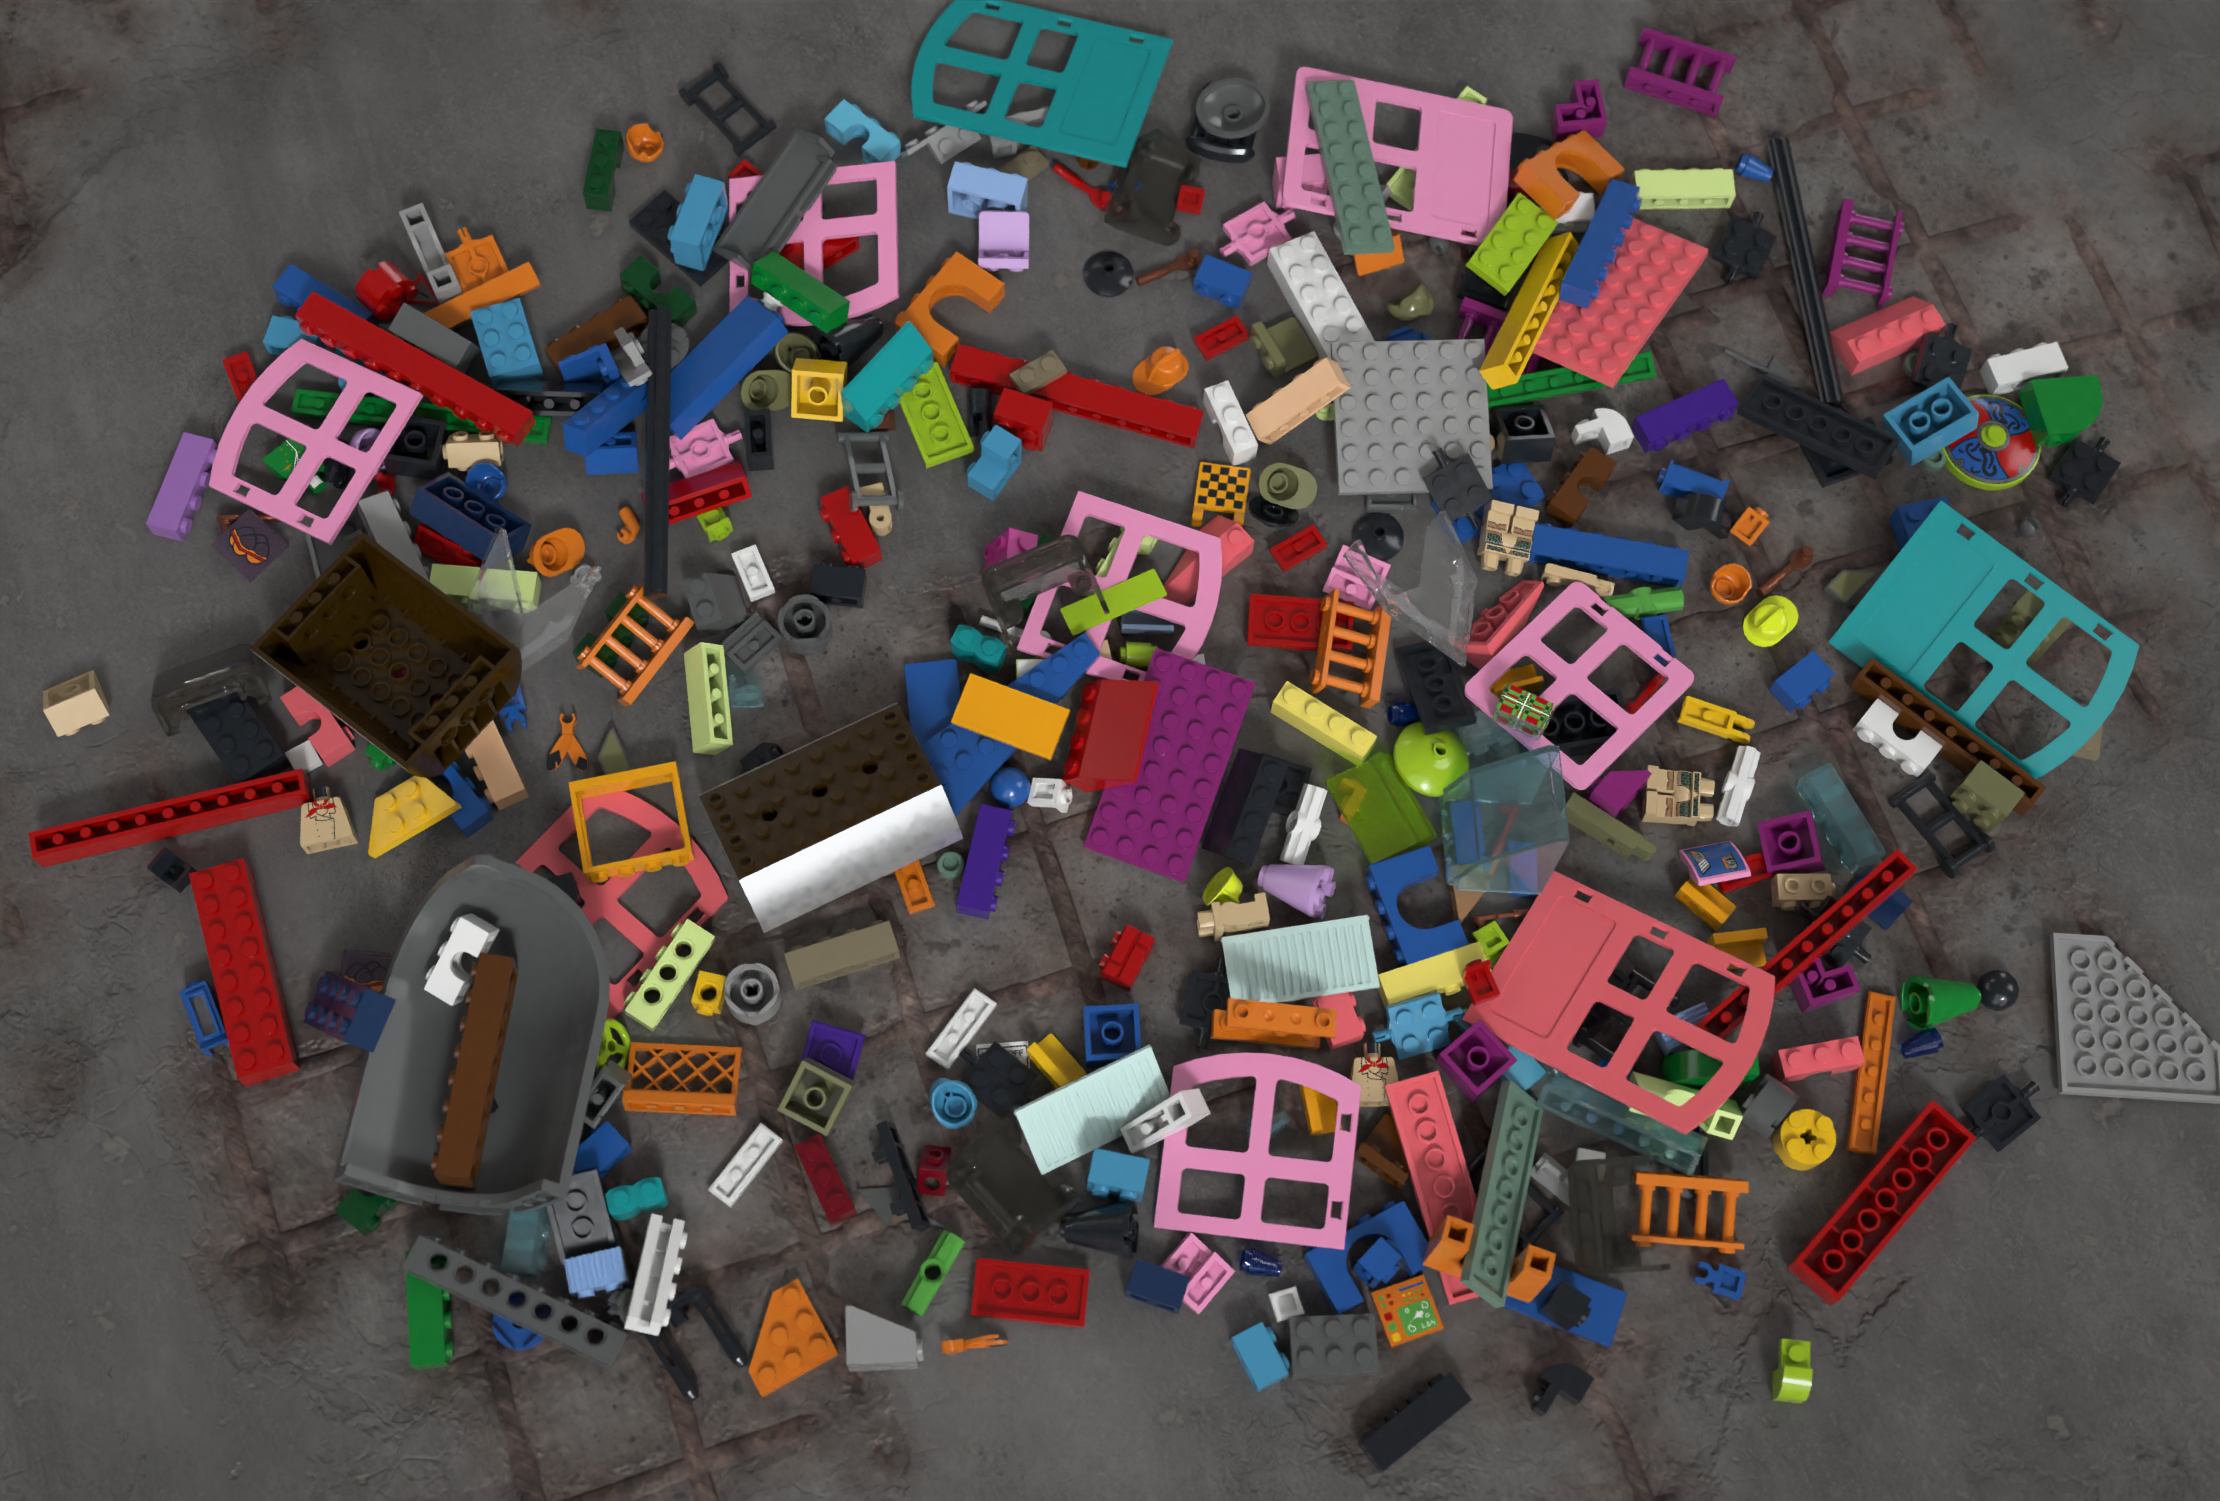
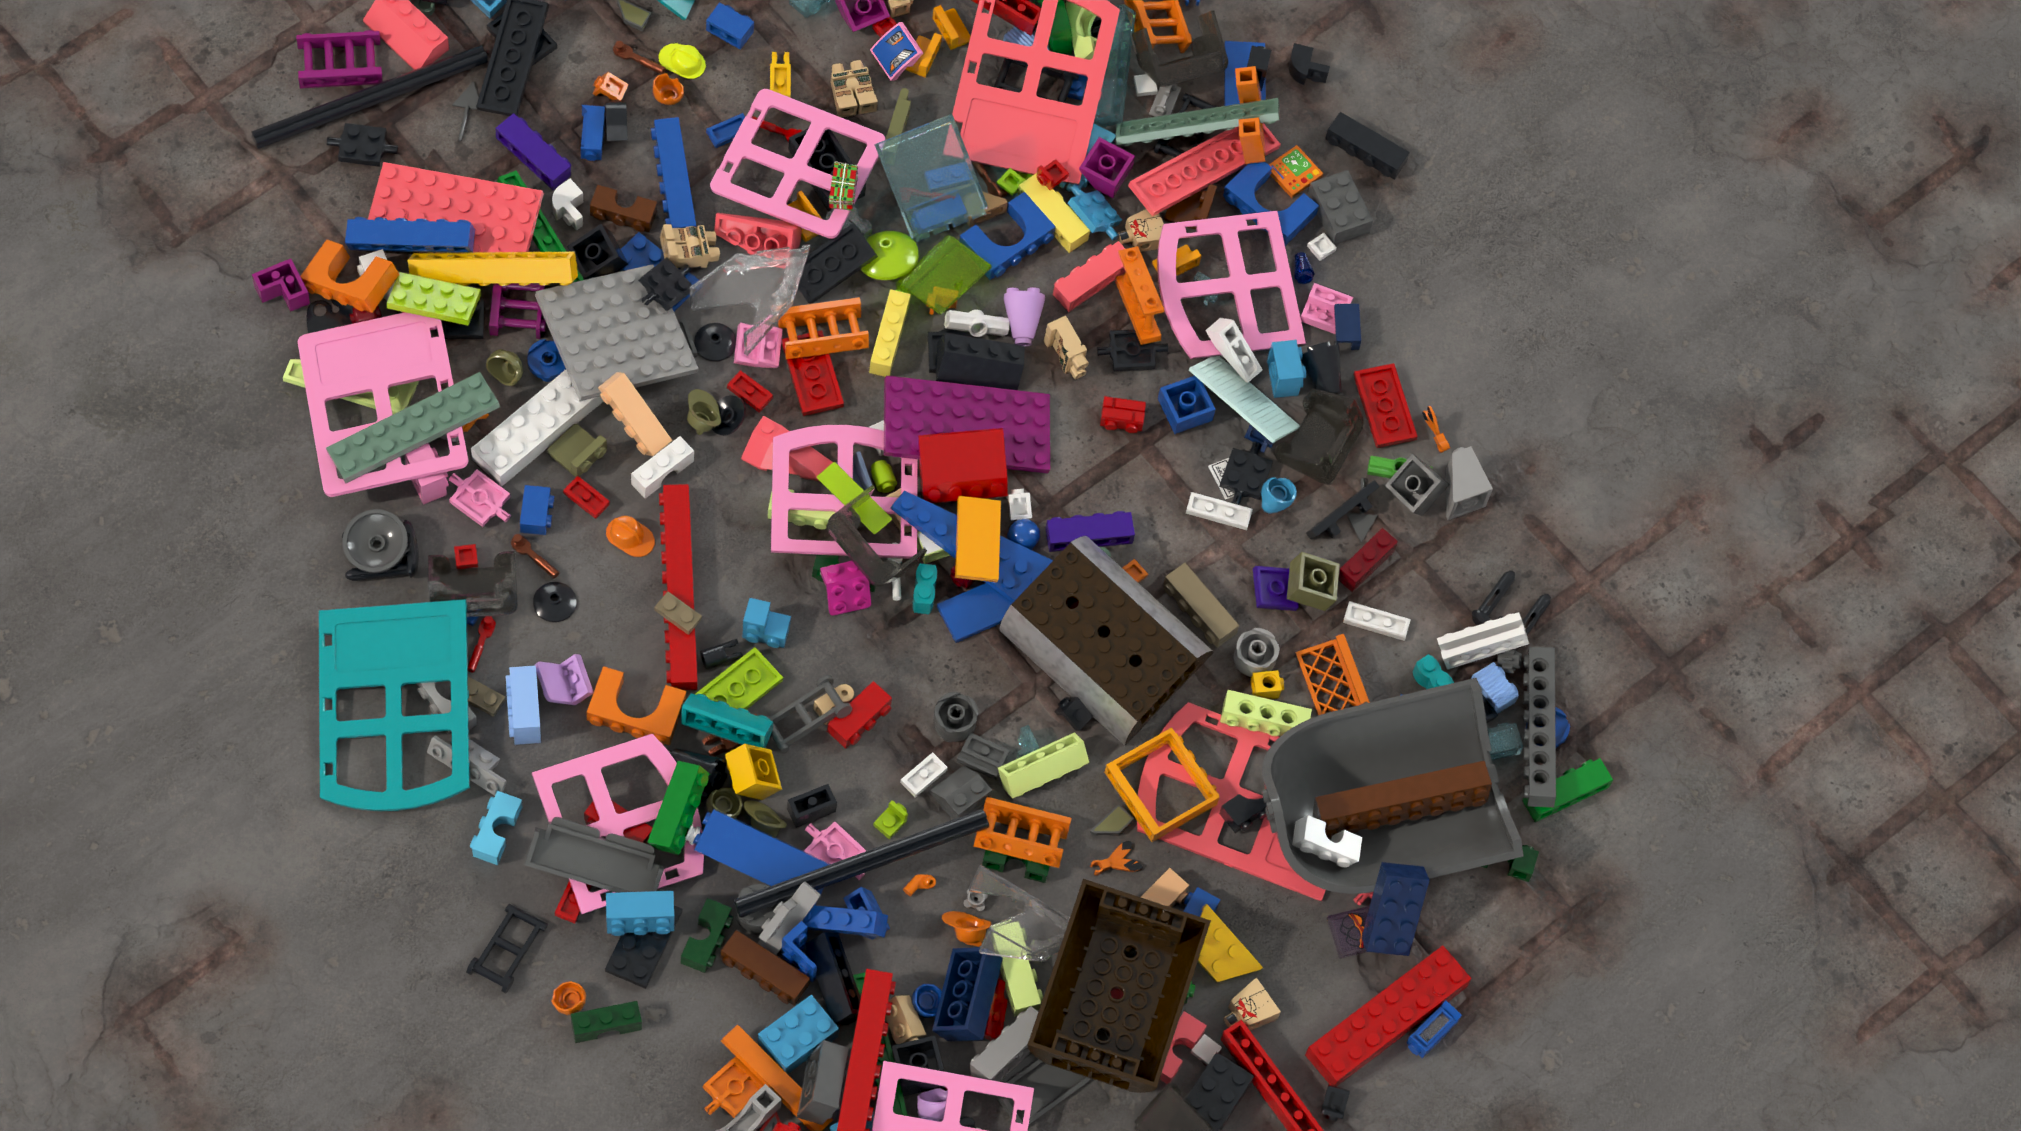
camera: 115 degrees left, 5 degrees down
red brick [640,461,752,525] -> none
orange plate [748,1278,839,1398] -> none
black brick [809,562,867,608] -> none
dark red bracket [918,1145,951,1196] -> none
red brick [994,387,1053,452] -> none
yellow panel [1026,1034,1086,1089] -> none
light orange flag [1191,462,1251,528] -> none
neon yellow piece [1202,867,1243,906] -> none
light aqua window [1221,915,1380,1003] -> none
dark azure brick [1230,1322,1290,1393] -> none
blue brick [1352,1237,1402,1290] -> none
clear blue cone [1387,701,1420,727] -> none
tan hinge [1540,563,1615,599] -> none
magenta slope [1585,770,1652,819] -> none
bright green piece [1602,586,1684,620] -> none
magenta fence [1623,27,1737,117] -> none
yellowish green brick [1630,168,1736,209] -> none
white piece [1716,746,1761,827] -> none
blue cone [1734,153,1774,182] -> none
none -> dark grey slope [1385,454,1450,516]

